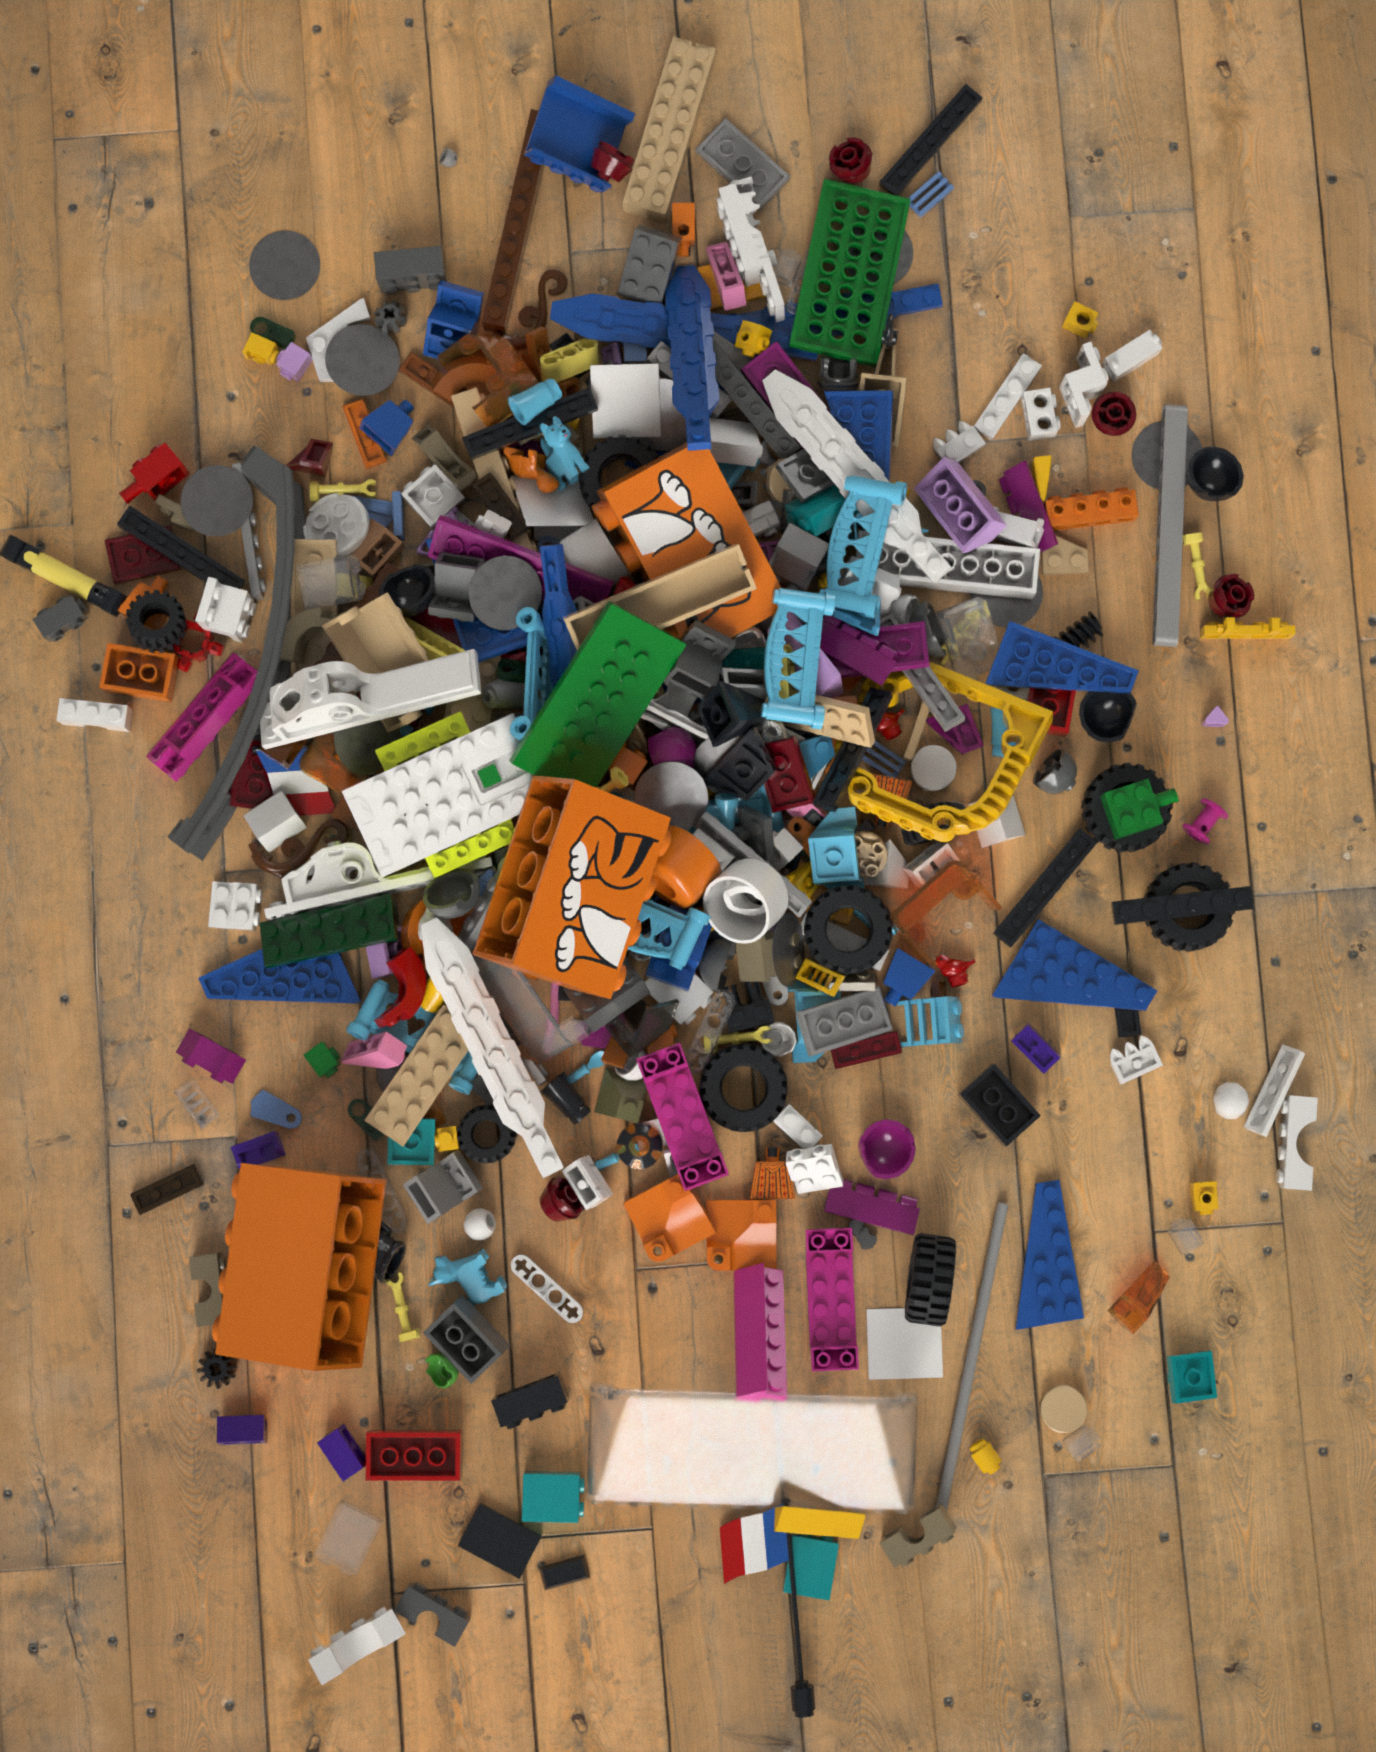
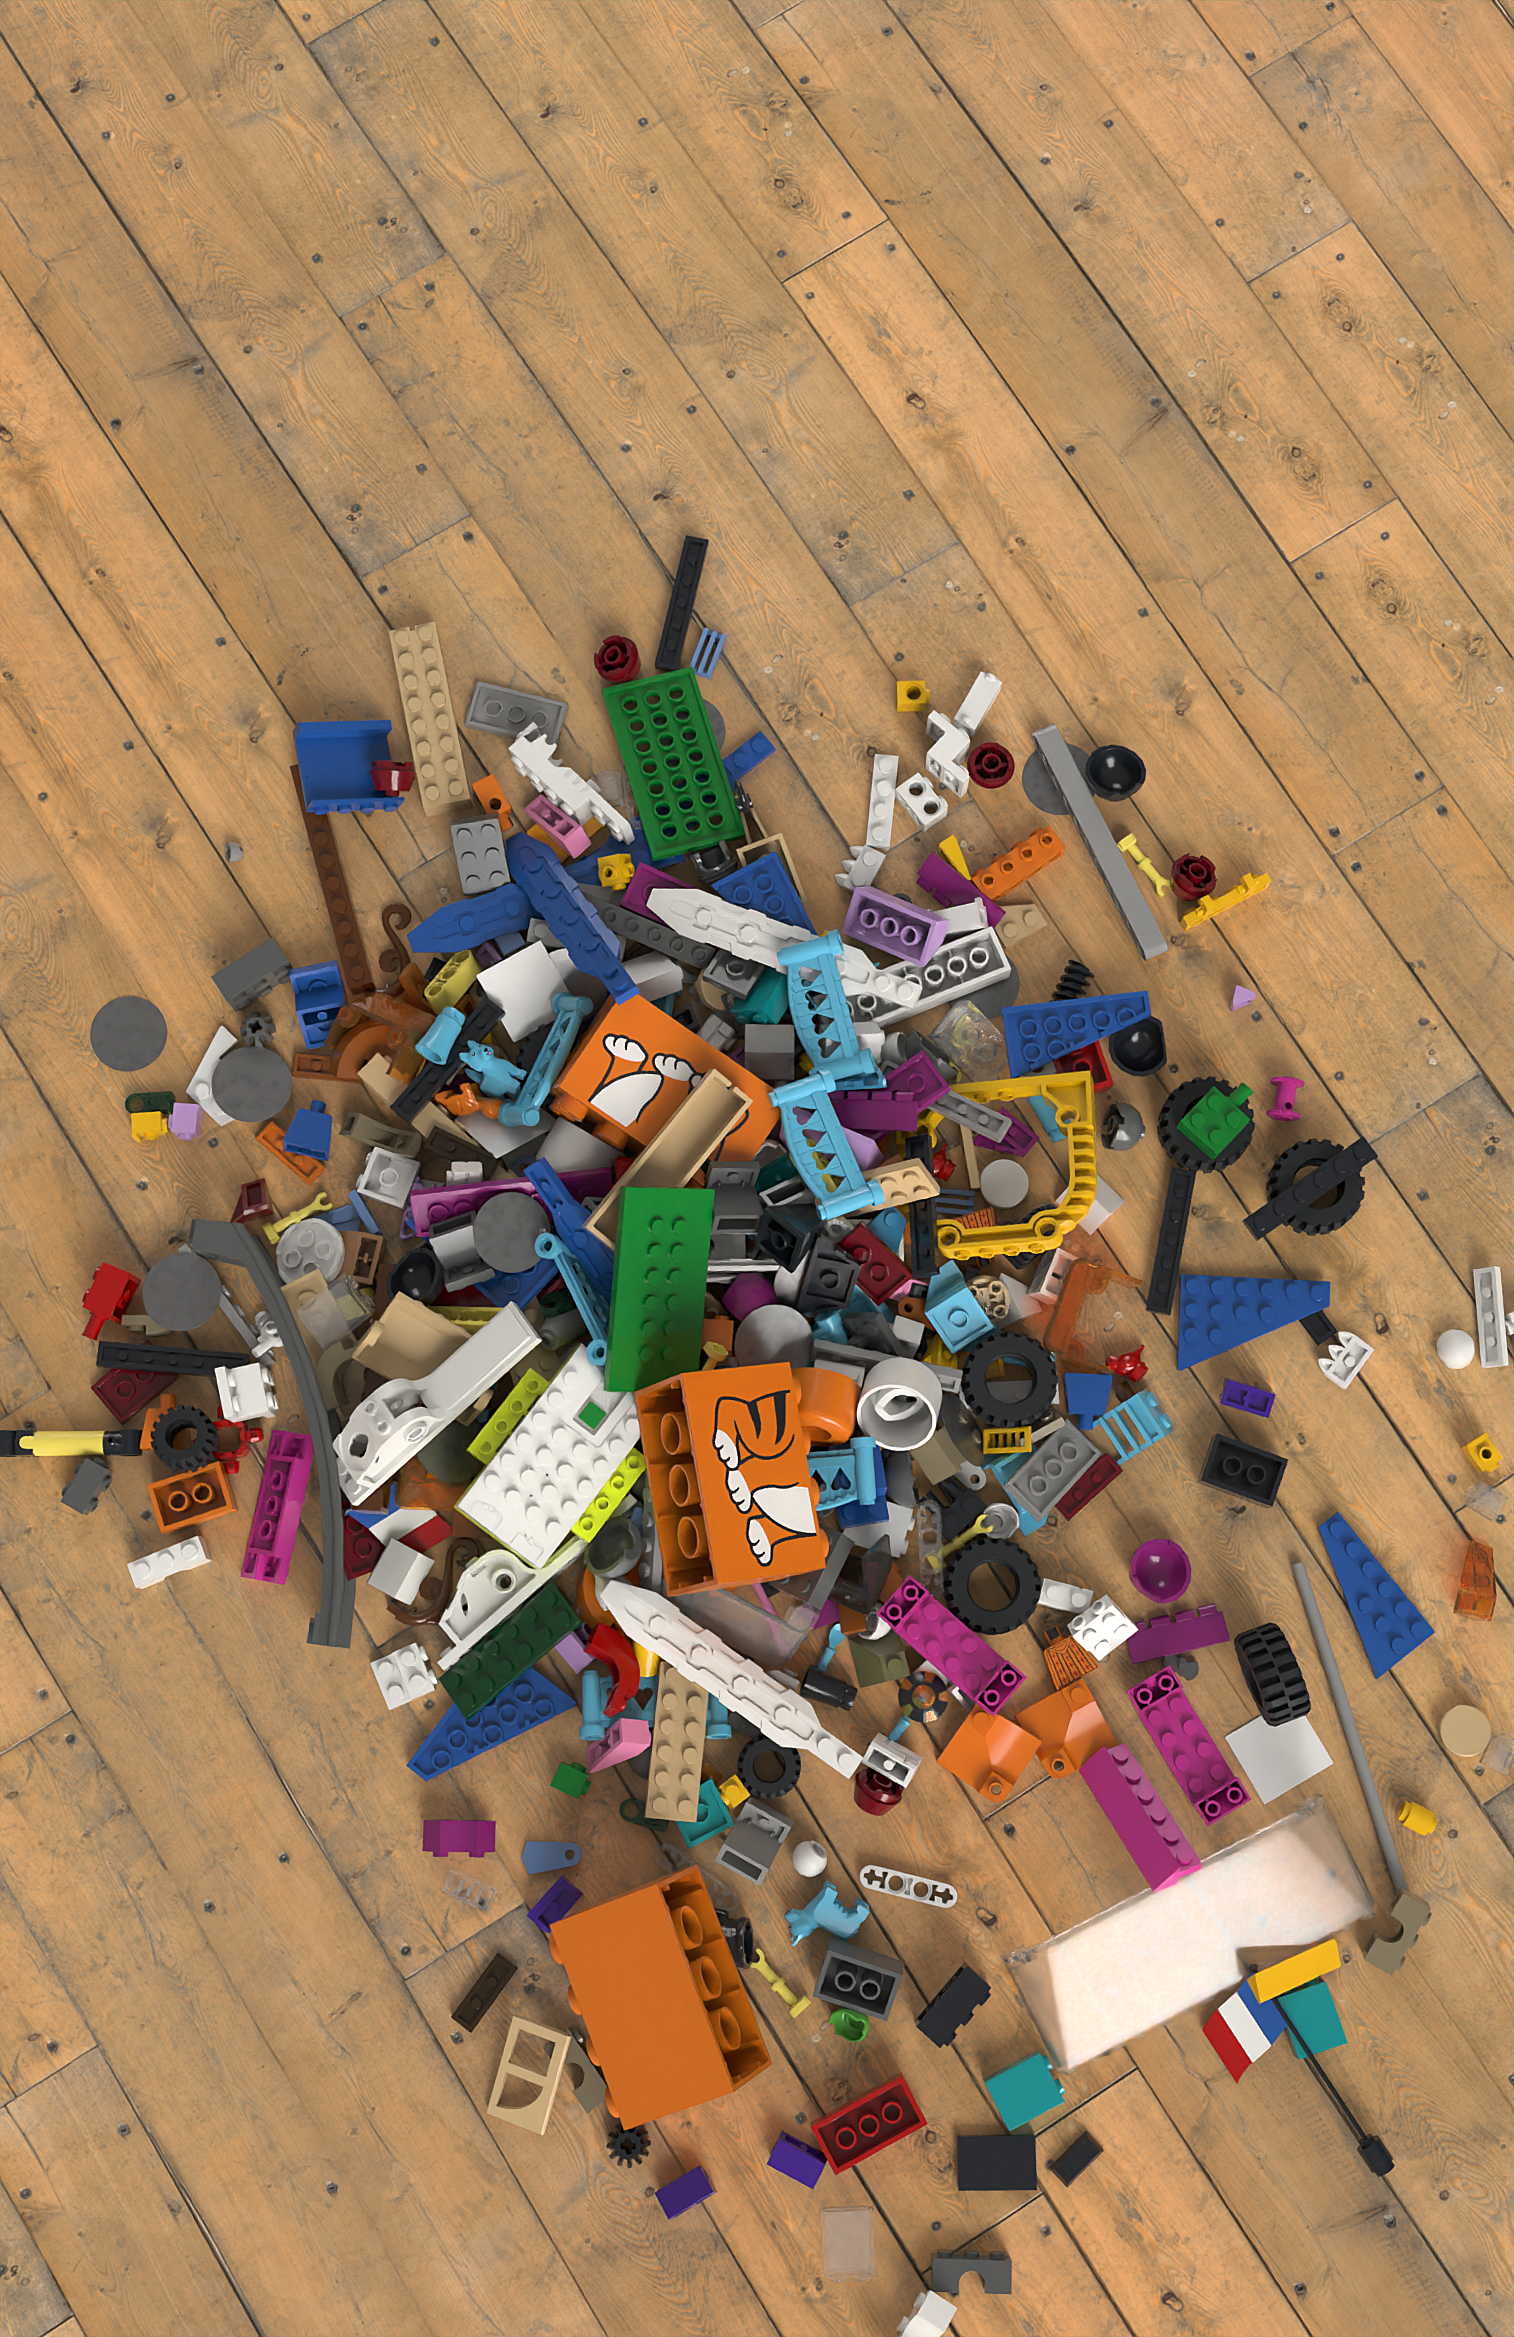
camera: 25 degrees left, 5 degrees down
none -> white piece [252,1311,284,1358]
none -> tan window [487,2014,572,2135]
none -> medium azure piece [498,992,593,1127]

